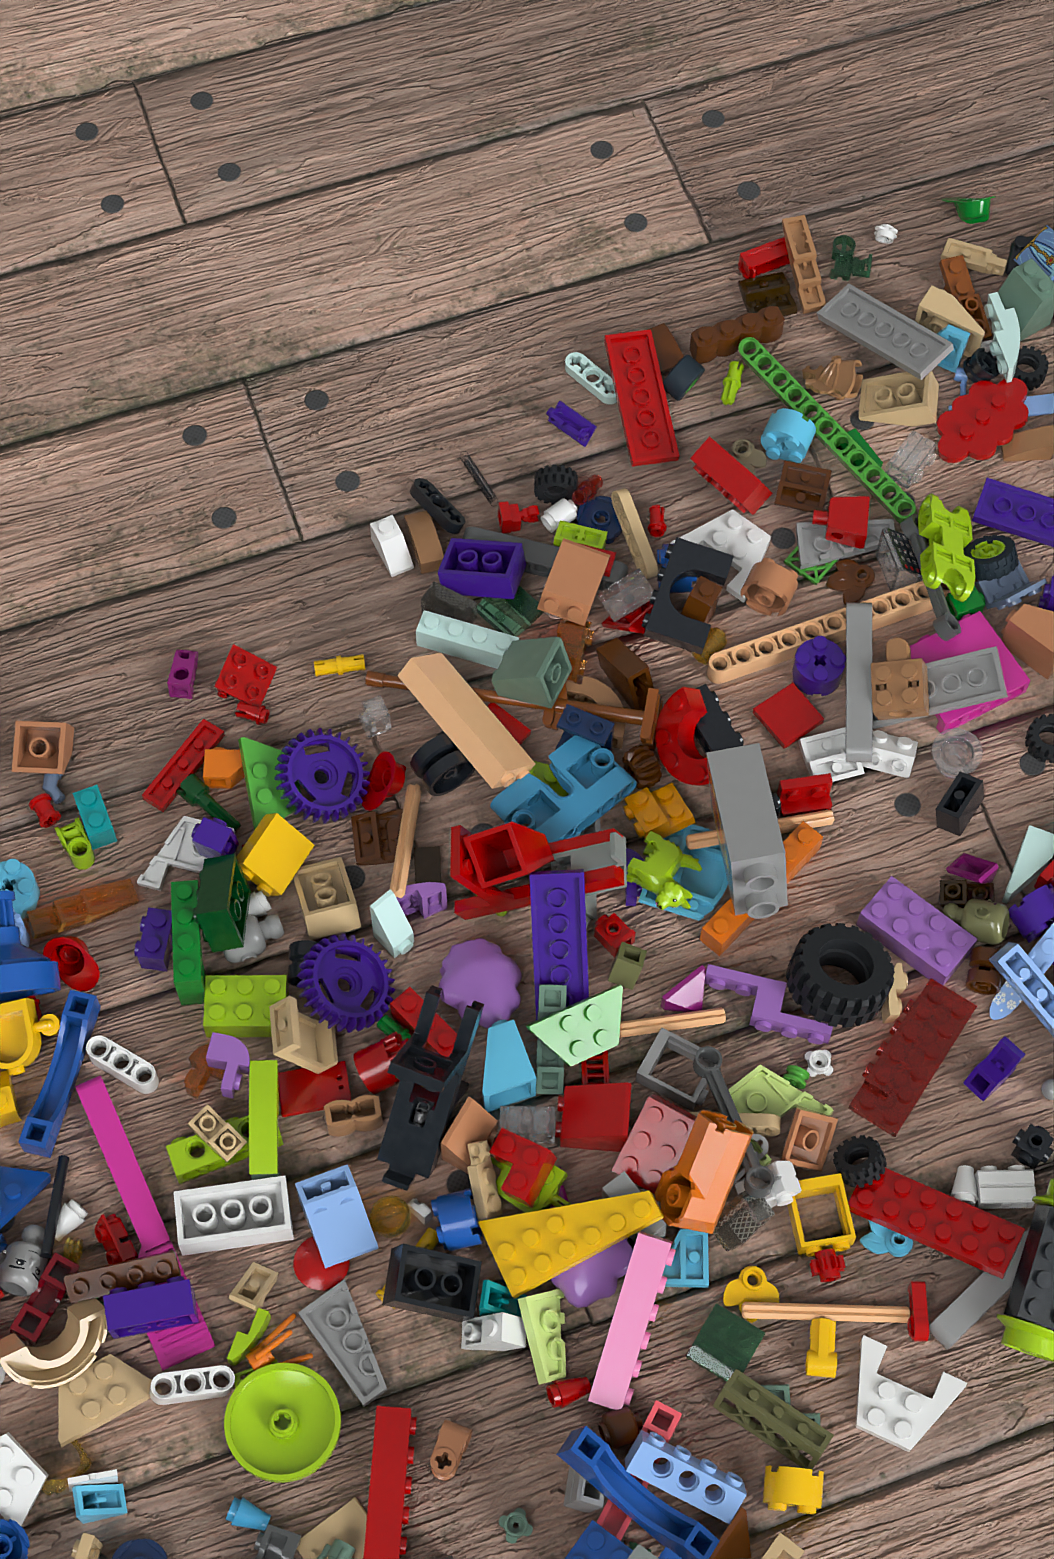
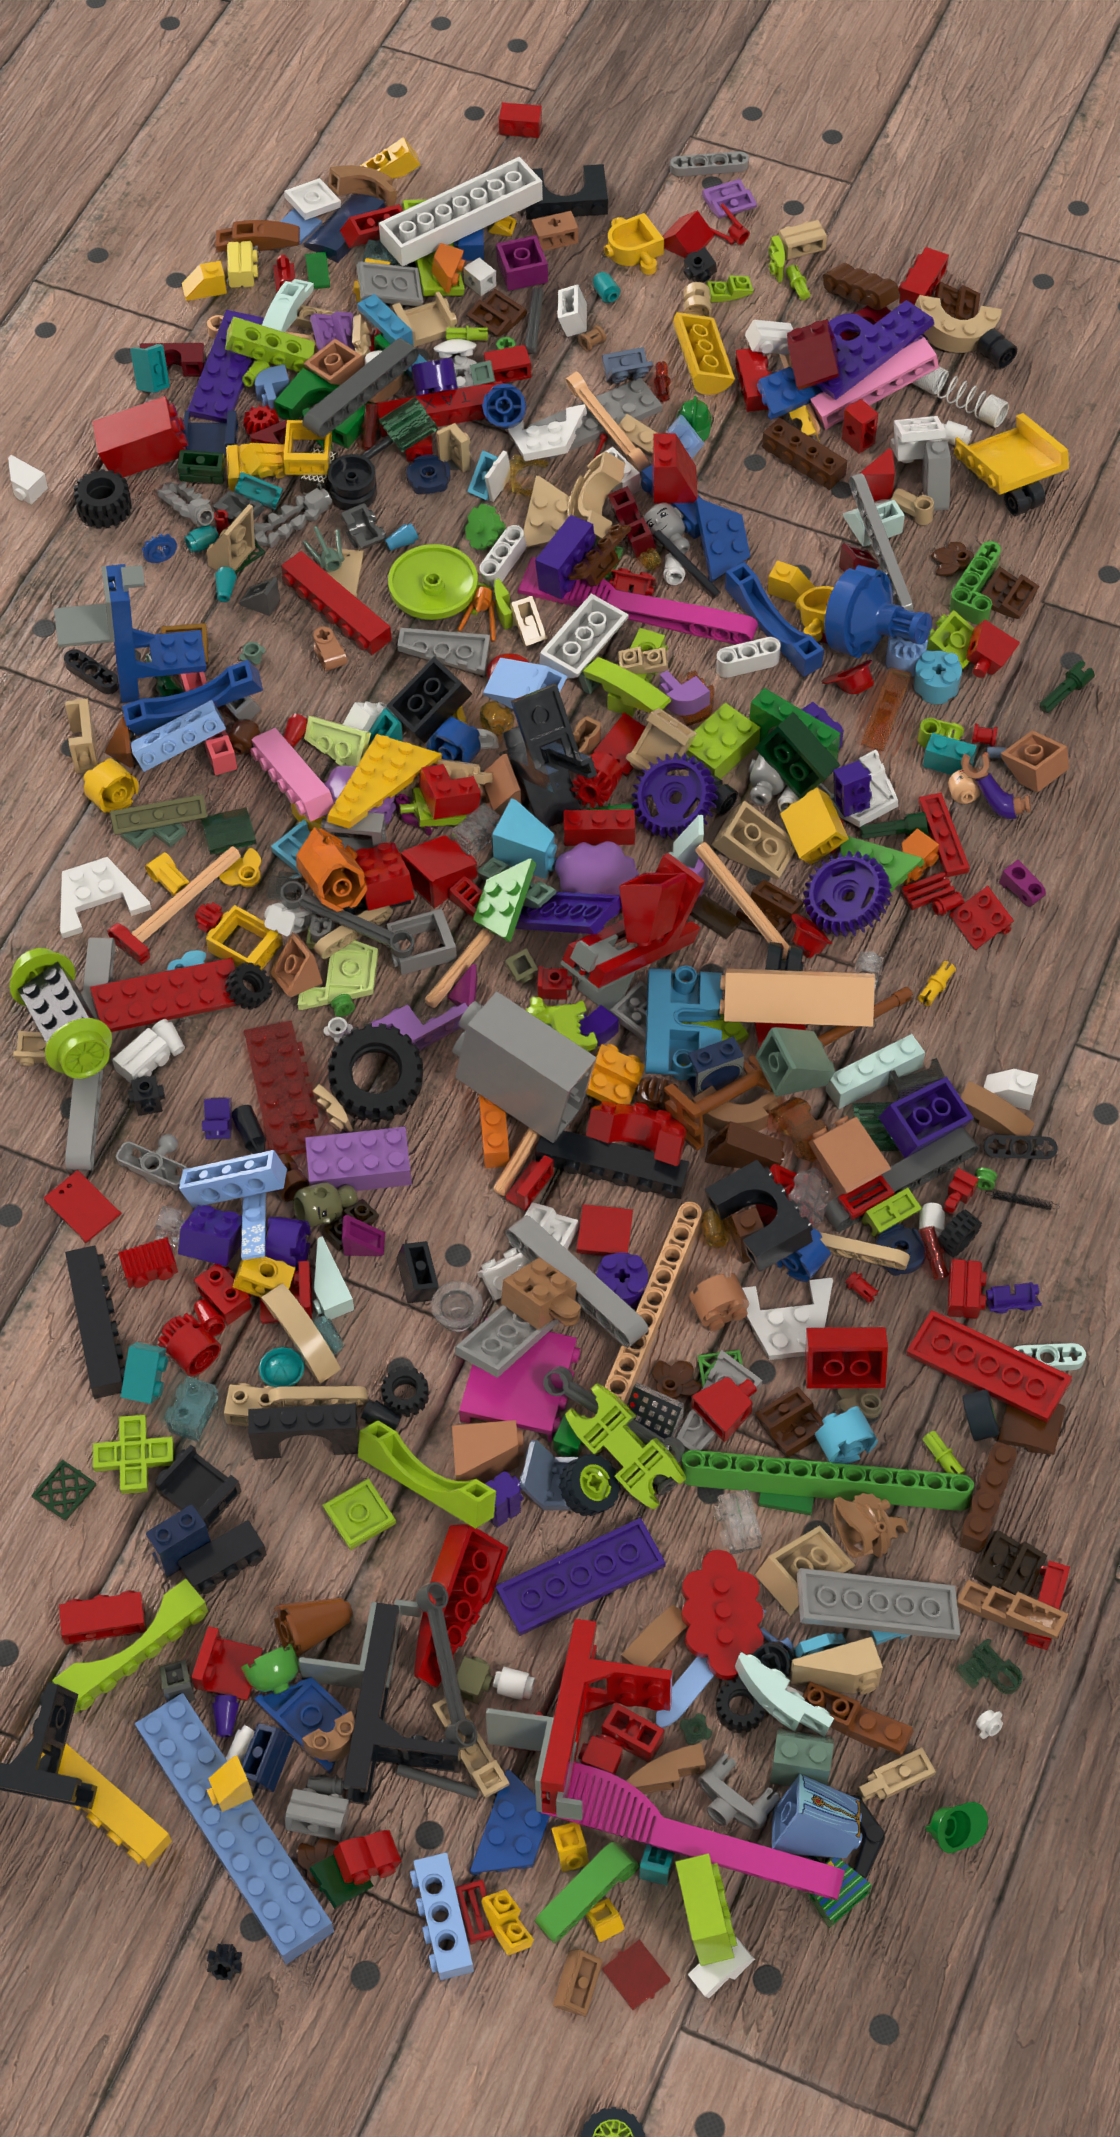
camera: 135 degrees right, 5 degrees down
none -> black wheel [231,1105,266,1154]
none -> bright green plant [465,504,506,550]
none -> red tile [901,872,955,910]
none -> red brick [947,1259,987,1319]
none -> light nougat head [948,769,981,804]
none -> piece [961,752,1031,819]
none -> bright green bush [975,1168,997,1190]

